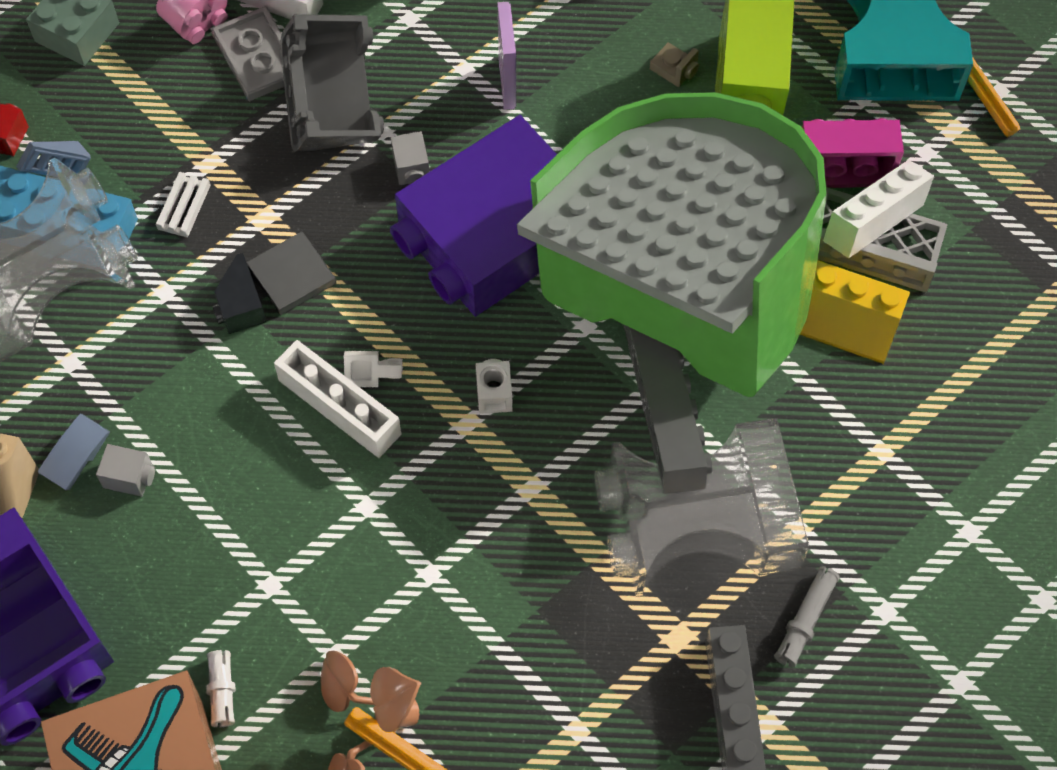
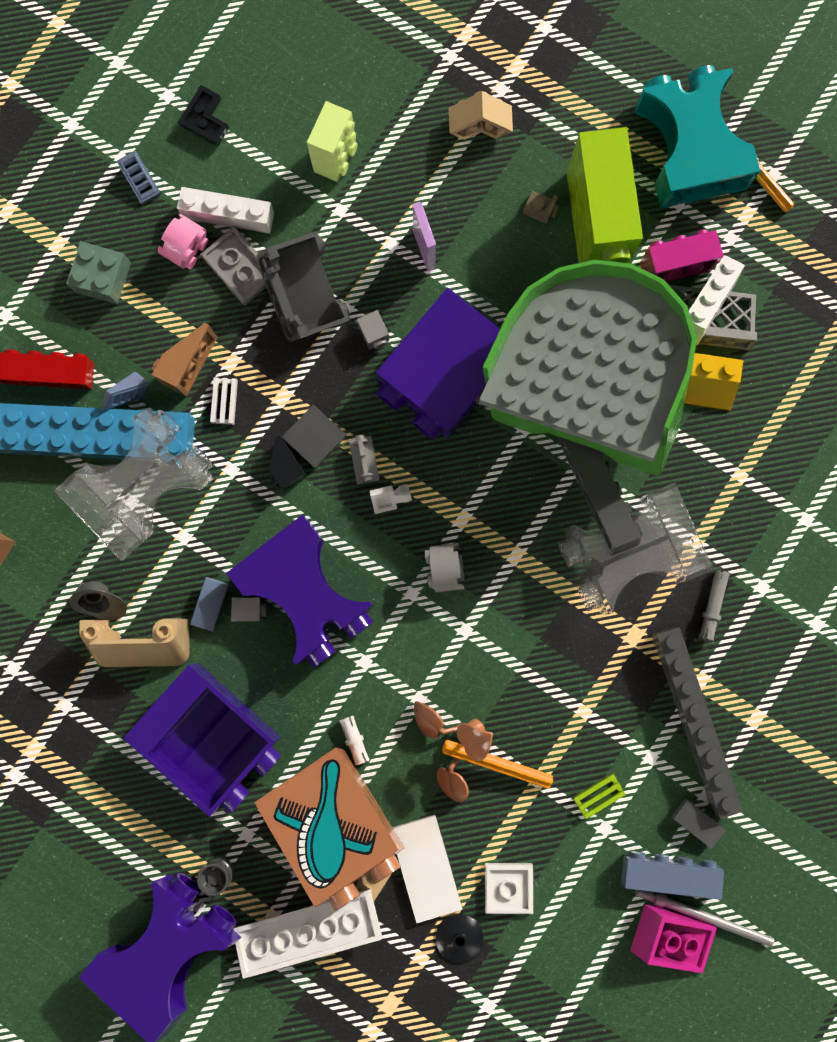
camera: 10 degrees left, 20 degrees up
white brick [274,340,401,458] -> none
white brick [476,359,512,414] -> none
none -> medium nougat slope [152,323,218,397]
none -> dark purple brick [226,514,374,668]
none -> light grey hinge [349,435,380,485]
none -> light grey brick [425,543,465,593]

